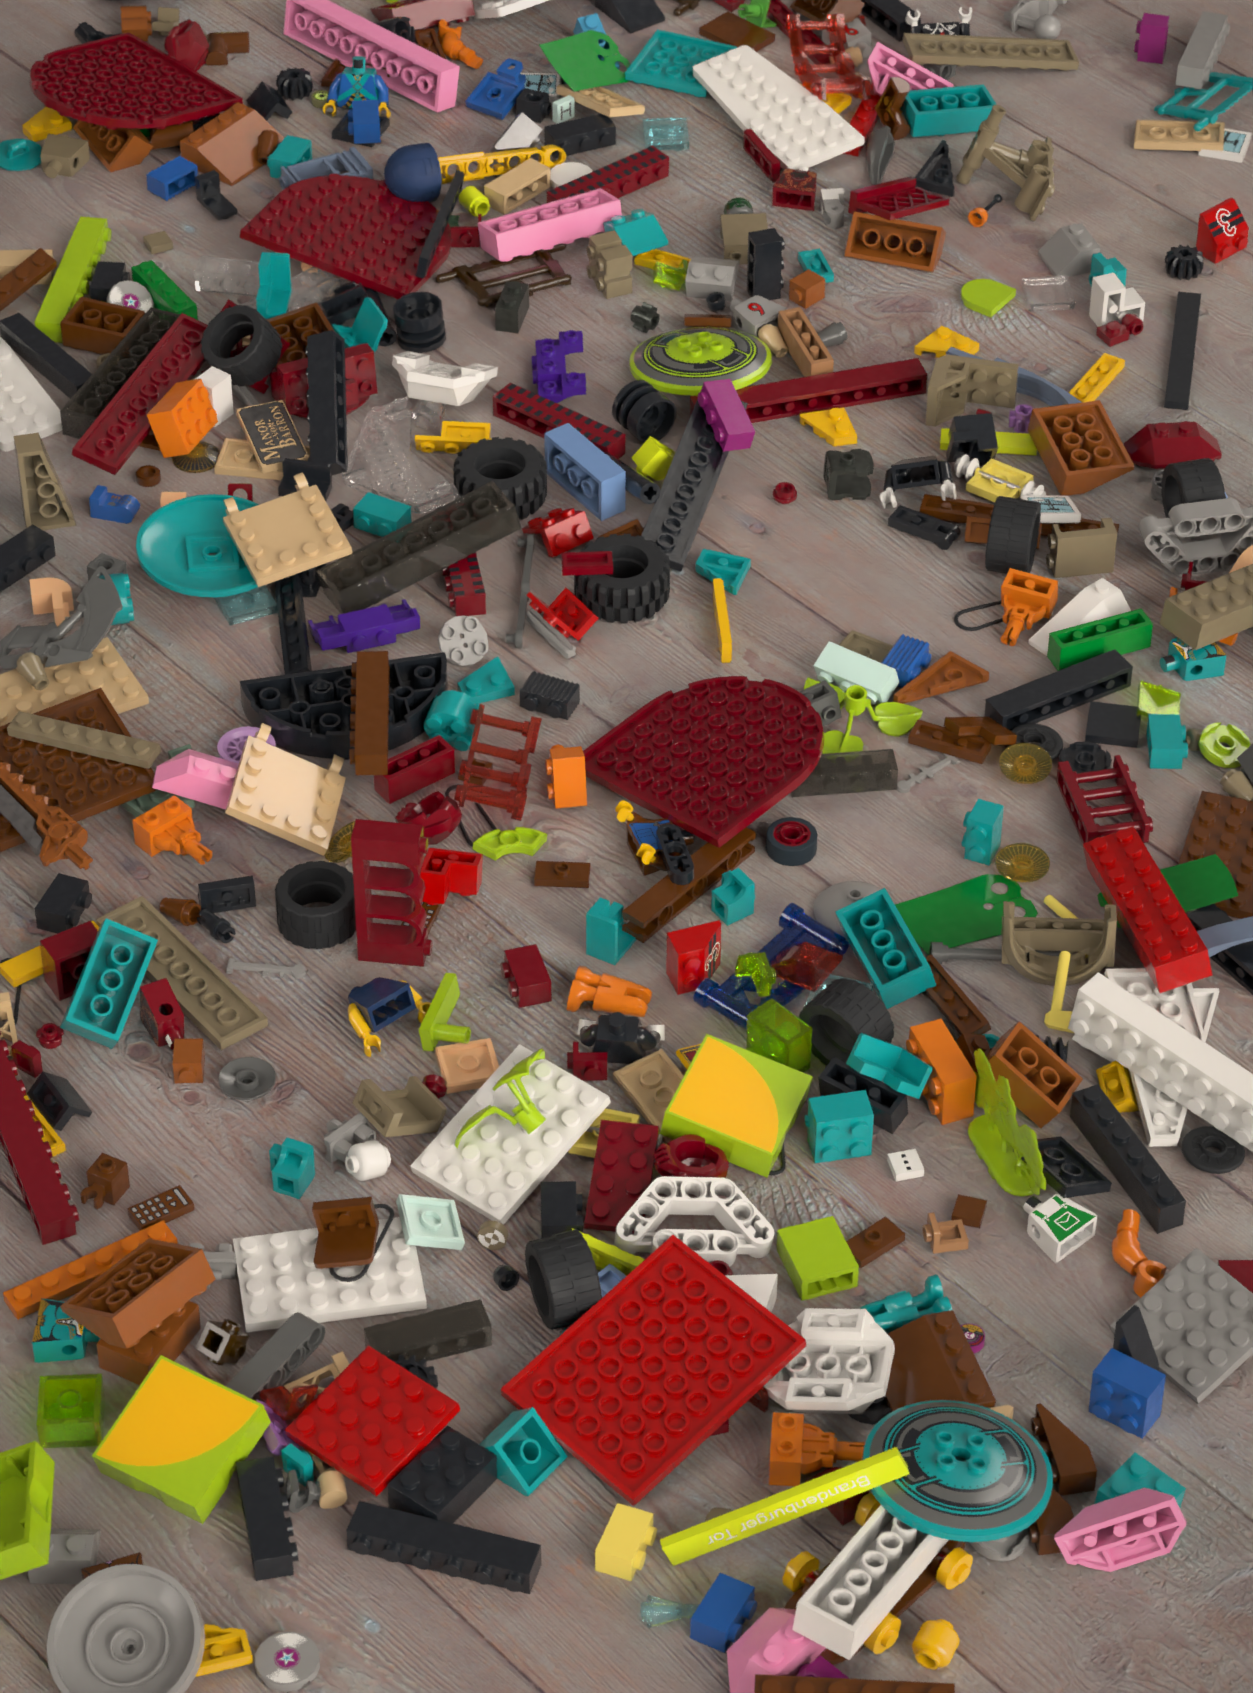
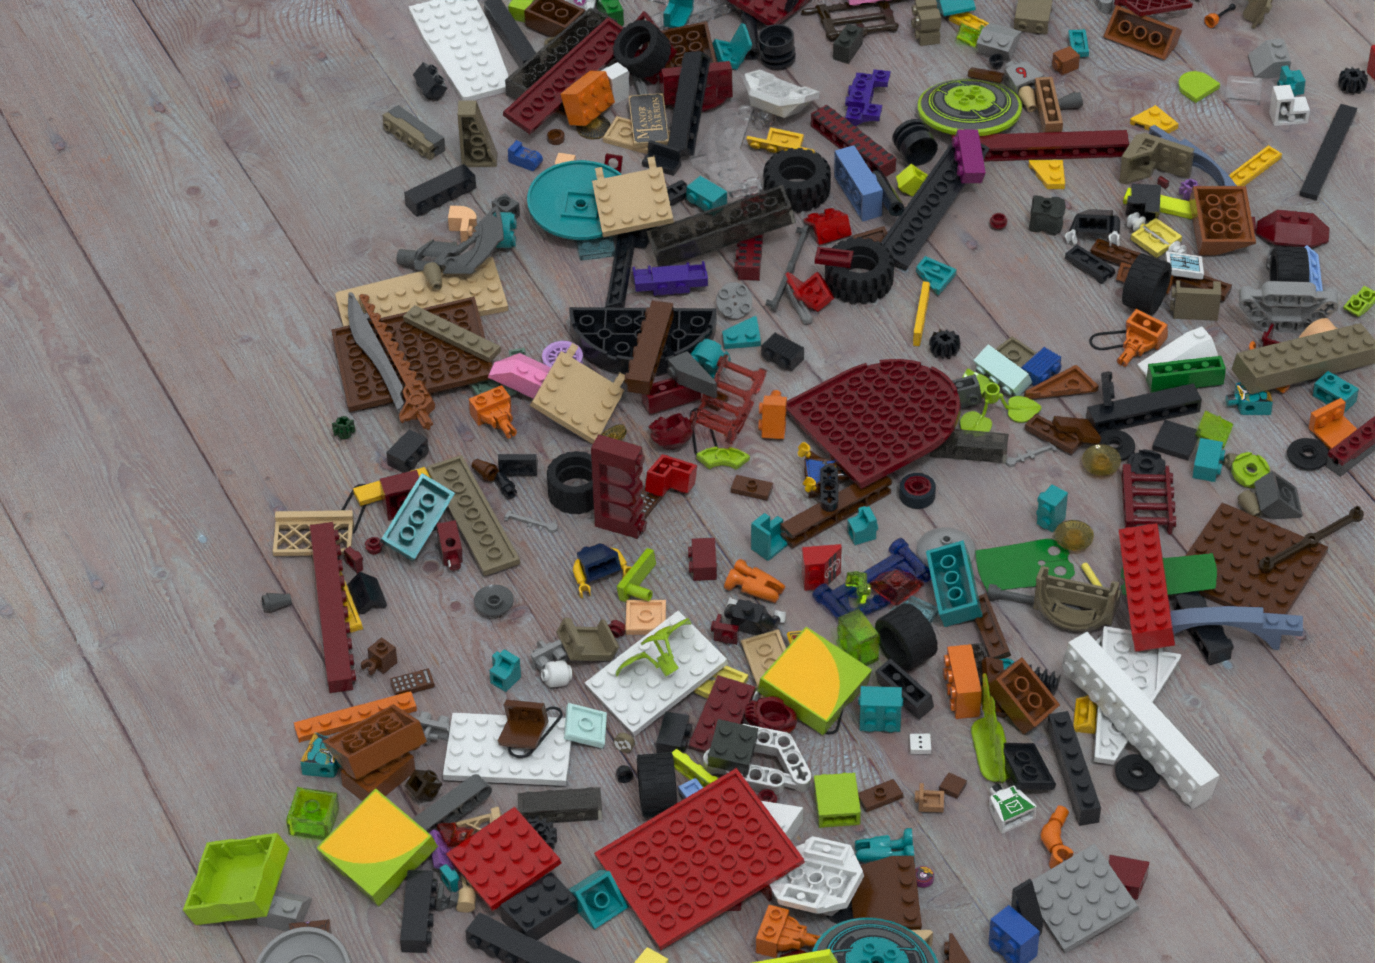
camera: 15 degrees right, 5 degrees up
dark orange brick [173,1038,205,1083] -> none
black slope [321,282,369,326] -> none
pearl dark grey gear [630,302,660,333] -> none
black brick [747,228,785,300] -> none
teal panel [846,1033,933,1099] -> none
light yellow piece [1044,951,1074,1033] -> none
dark red plate [1096,313,1144,347] -> none
none -> dark grey slope [667,351,717,398]
none -> pearl dark grey brick [708,719,758,775]
none -> black gear [929,329,961,360]
none -> black plate [1101,371,1115,406]

